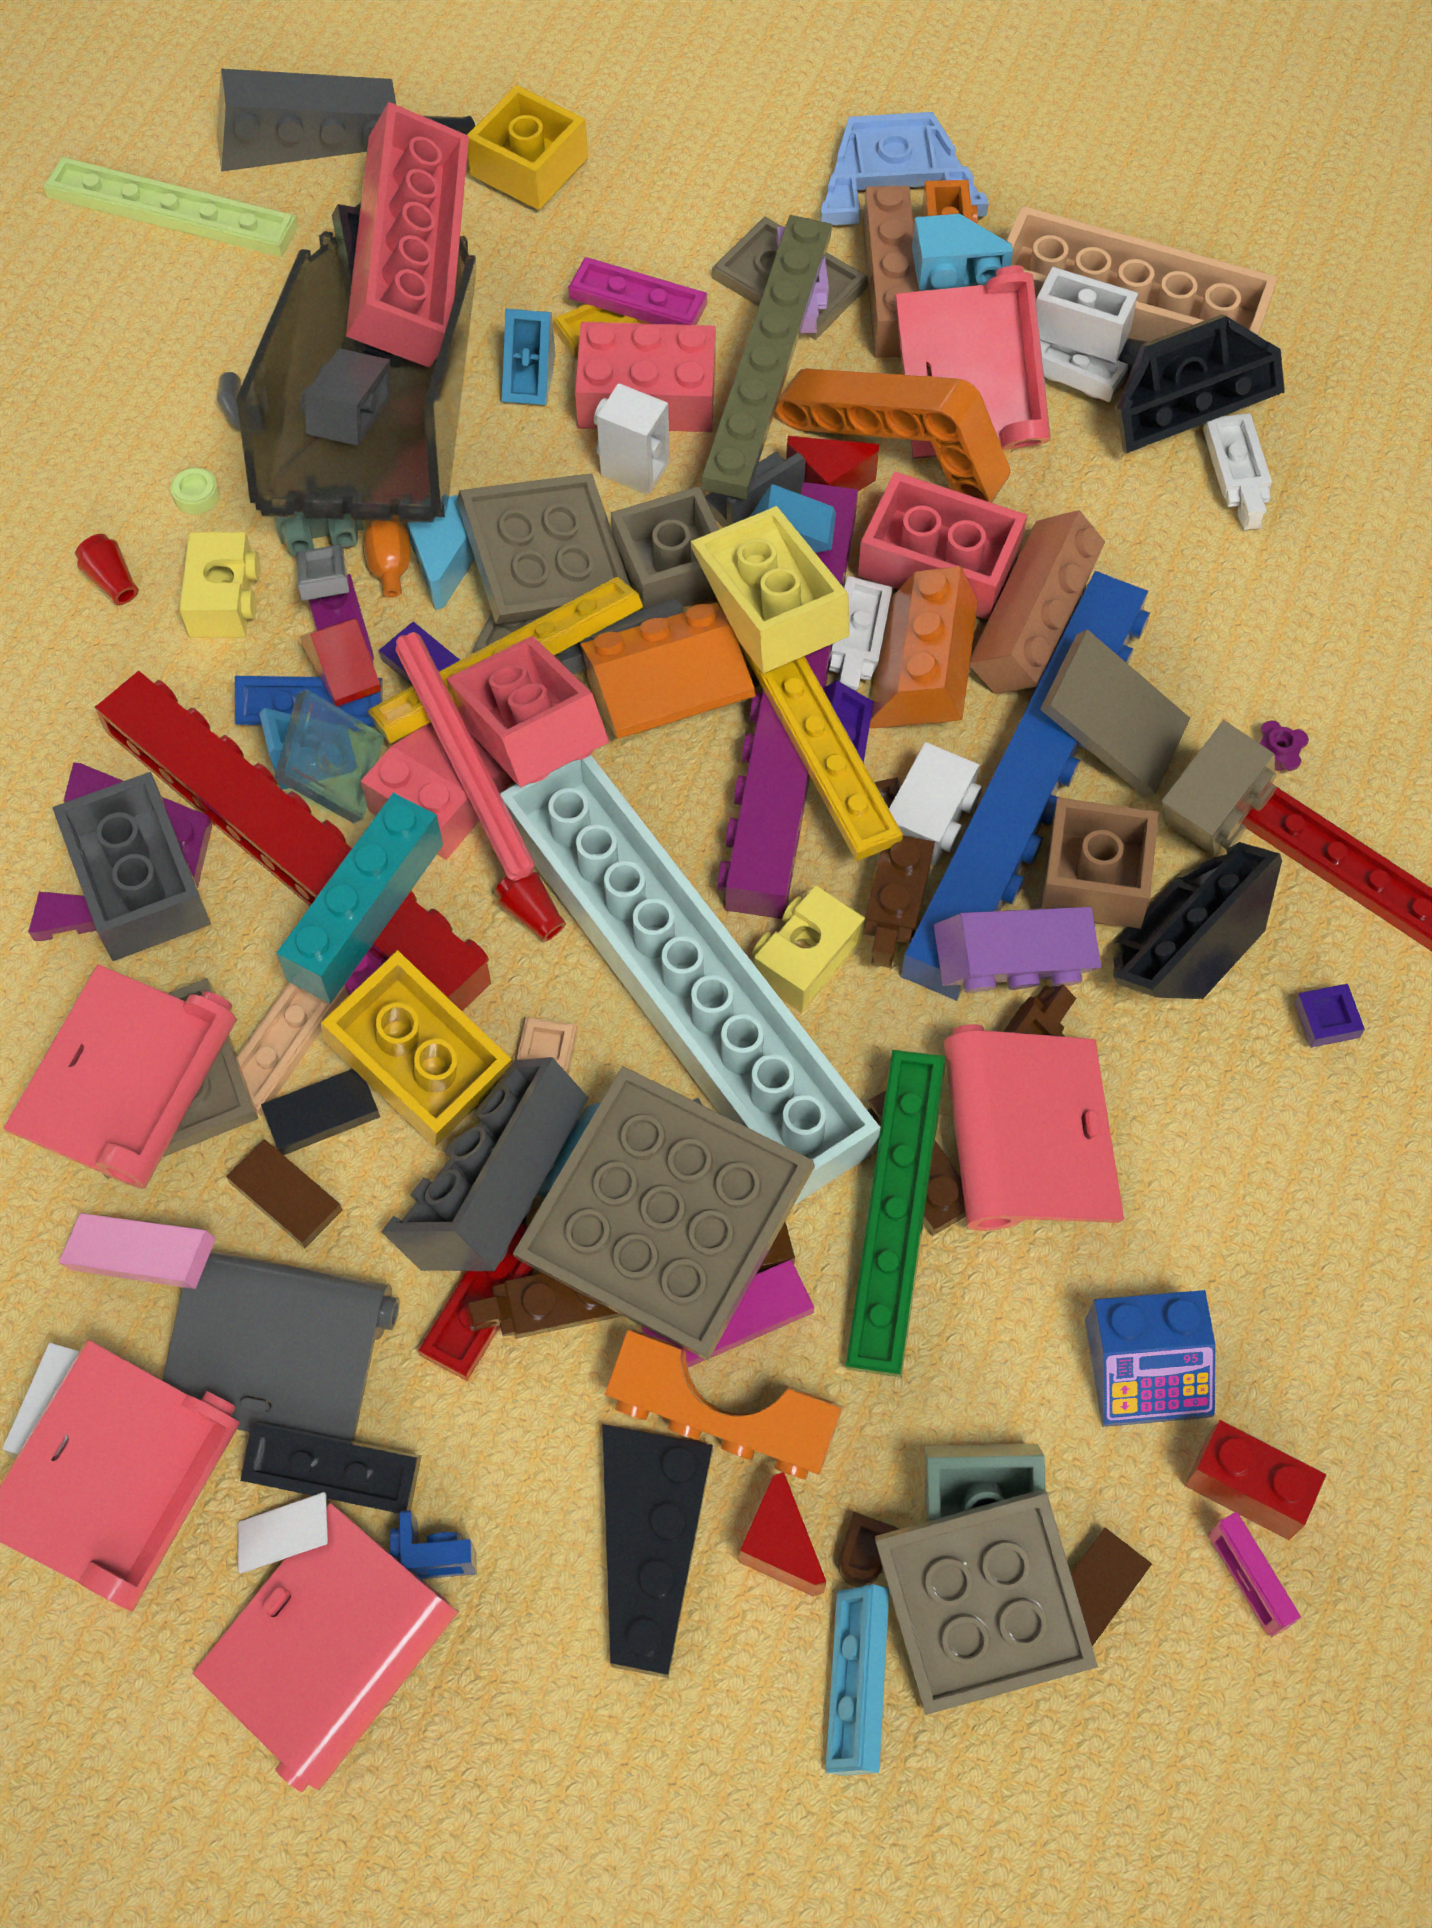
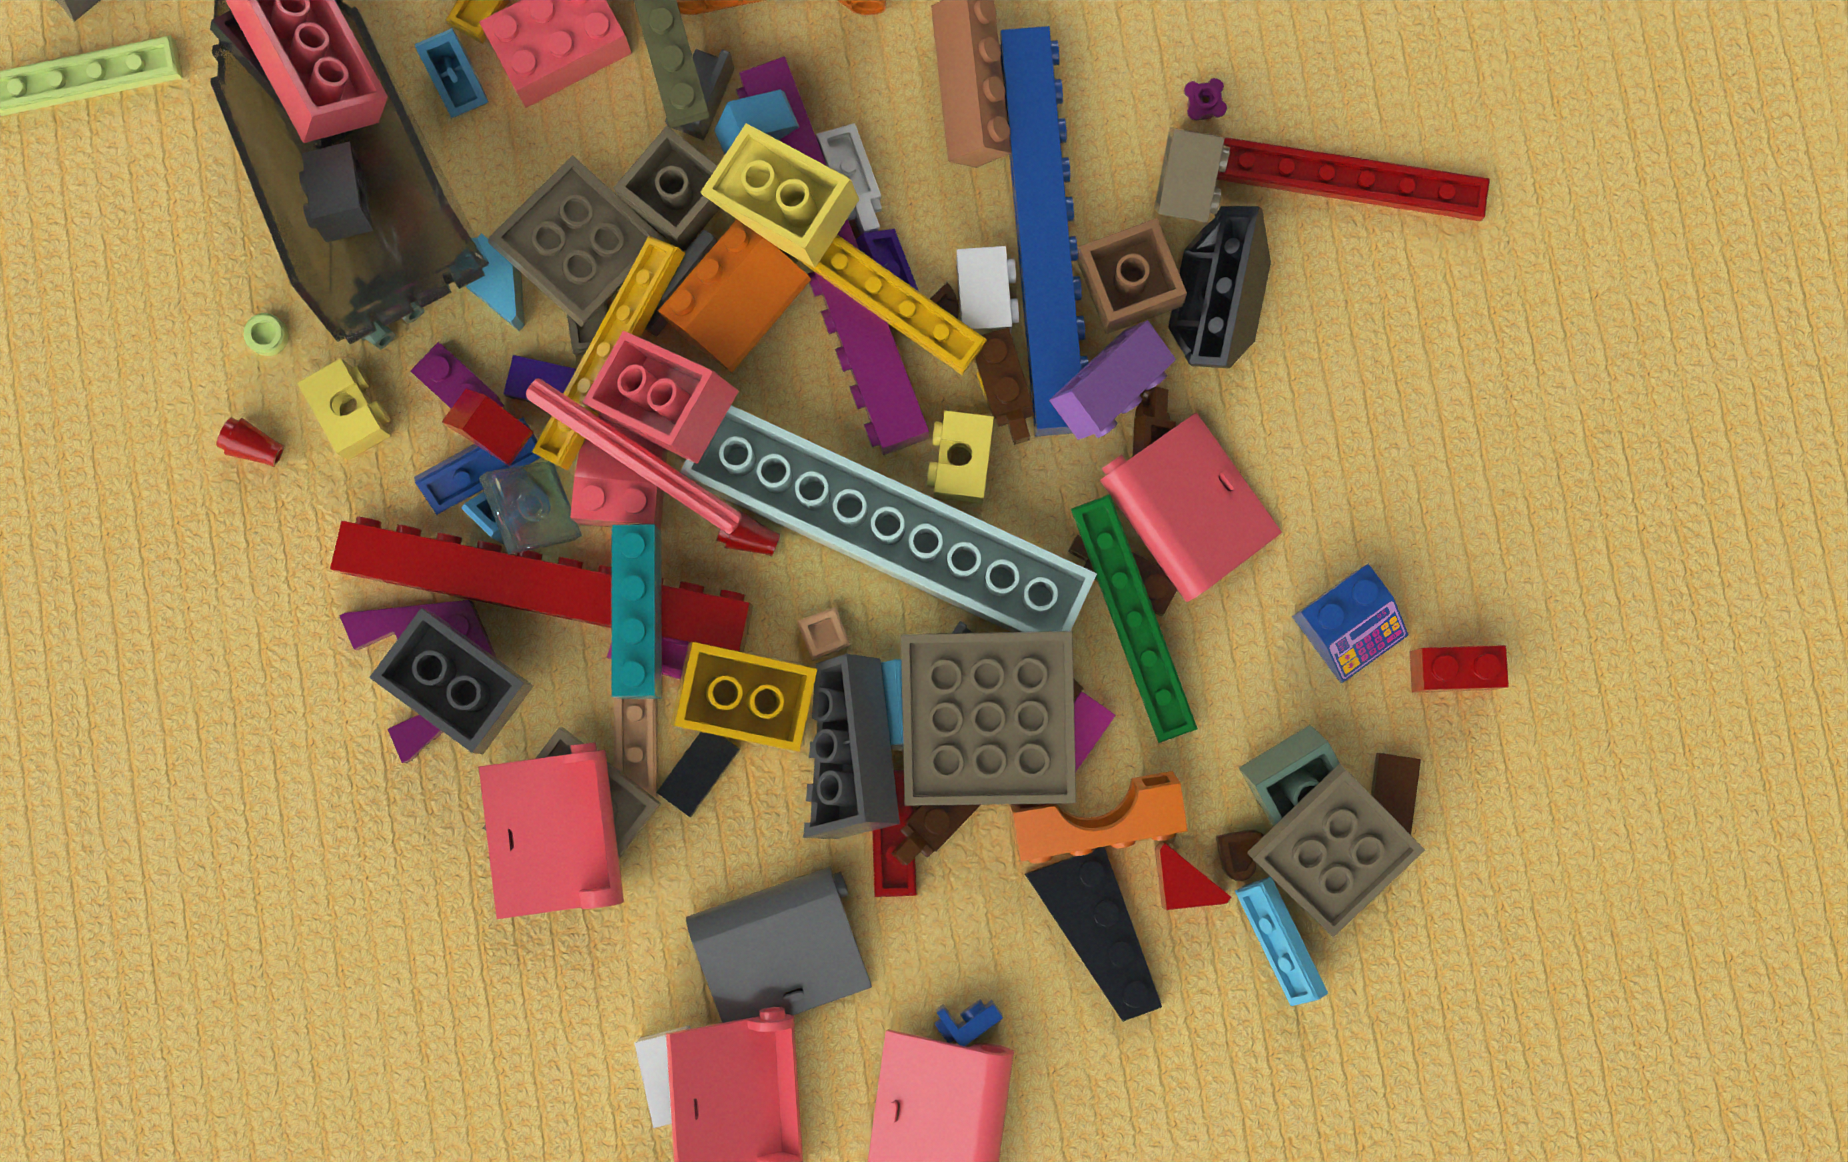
camera: 30 degrees left, 20 degrees up
bright pink tile [58,1213,216,1289] -> none
dark grey arm [217,372,259,432] -> none
reddish brown tile [226,1139,343,1249] -> none
white sticker [238,1492,328,1574] -> none
black plate [240,1422,422,1514] -> none
light grey tile [296,544,349,601] -> none
orange plant [363,511,410,597] -> none
white brick [594,383,670,495] -> none
red slope [786,436,880,492] -> none
coral brick [858,471,1028,620] -> none
orange slope [870,566,978,729] -> none
dark tan tile [1040,629,1190,797] -> none
dark pink tile [1208,1512,1302,1638] -> none
dark purple plate [1294,984,1365,1048] -> none

